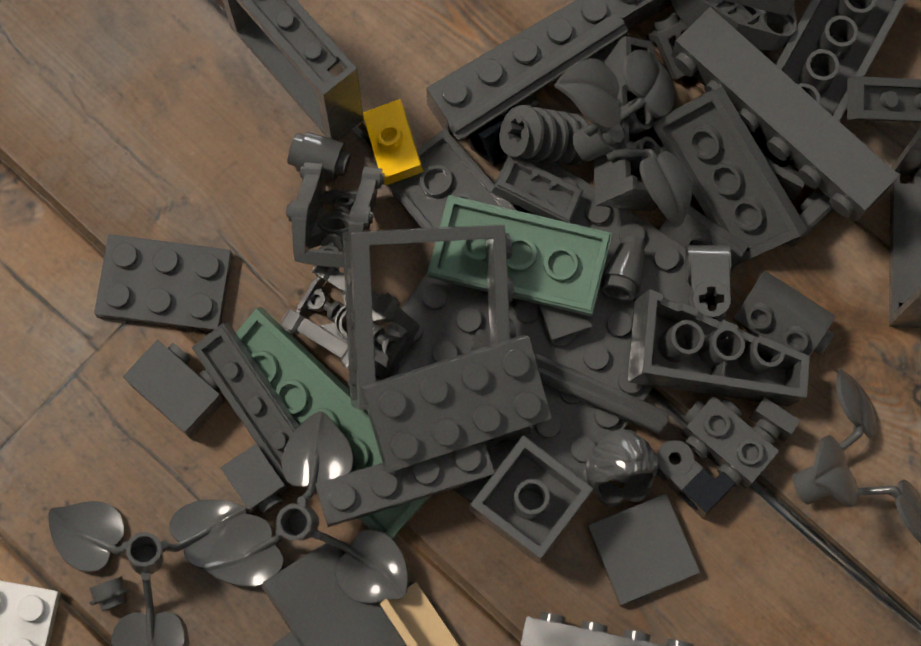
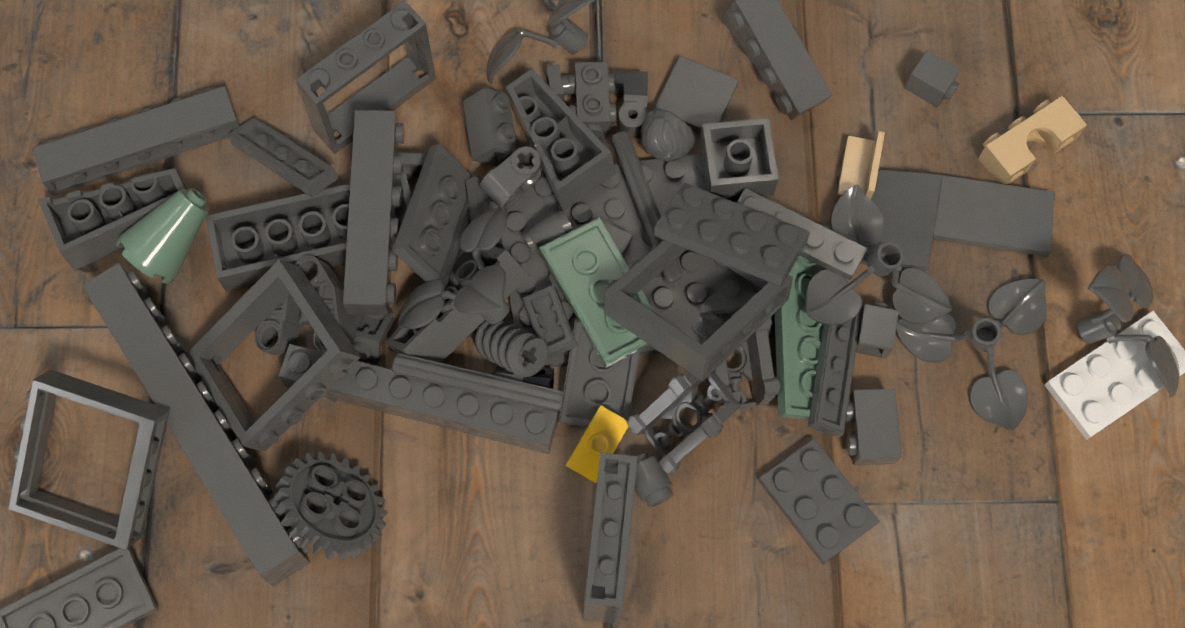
camera: 135 degrees left, 5 degrees down
dark grey plate [89,577,131,611] -> none

